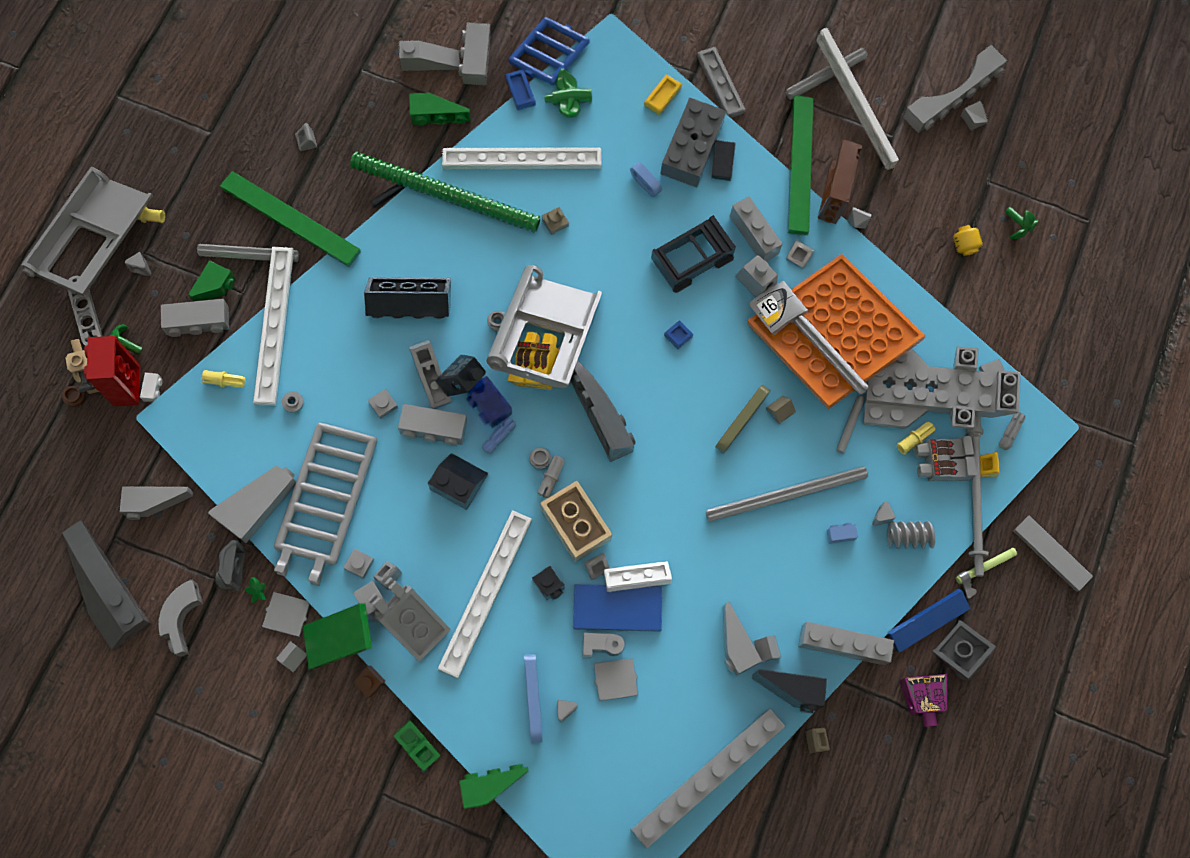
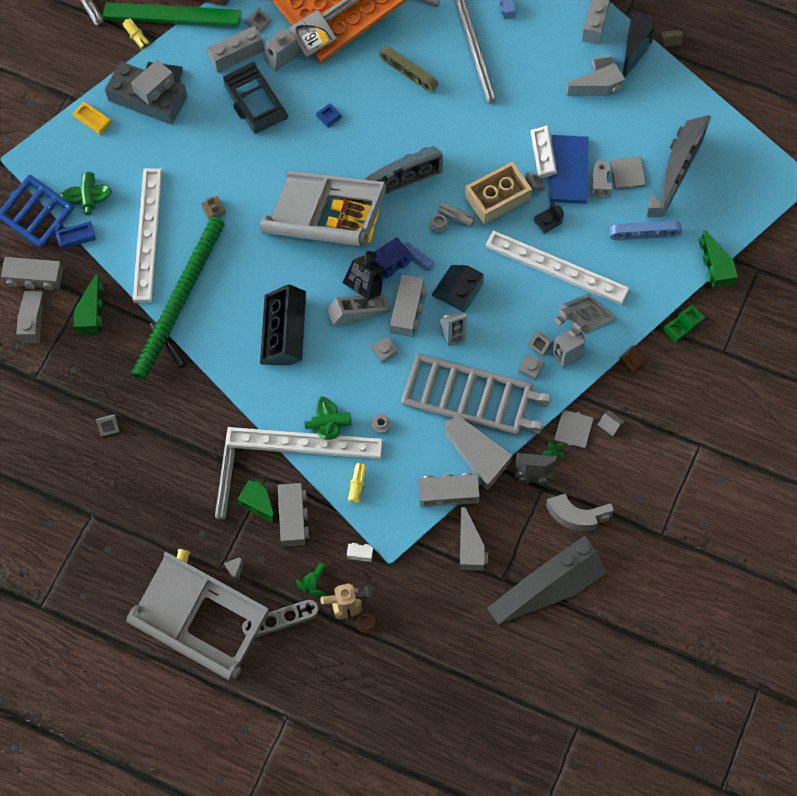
camera: 80 degrees left, 5 degrees down
red brick [84,336,141,406] -> none
green tile [220,171,361,267] -> none
green tile [303,603,372,669] -> none
light grey plate [487,311,505,331] -> none
medium blue beam [630,162,662,197] -> none
light grey brick [631,709,785,848] -> none
light grey tile [697,47,745,118] -> none
dark tan slope [766,396,796,424] -> none
none -> light yellow axle [123,19,151,50]
none -> light grey brick [131,60,175,105]
none -> green plant [304,396,352,440]
none -> light grey brick [418,473,479,507]
none -> light grey slope [440,313,467,346]
none -> dark grey wedge [661,115,711,215]

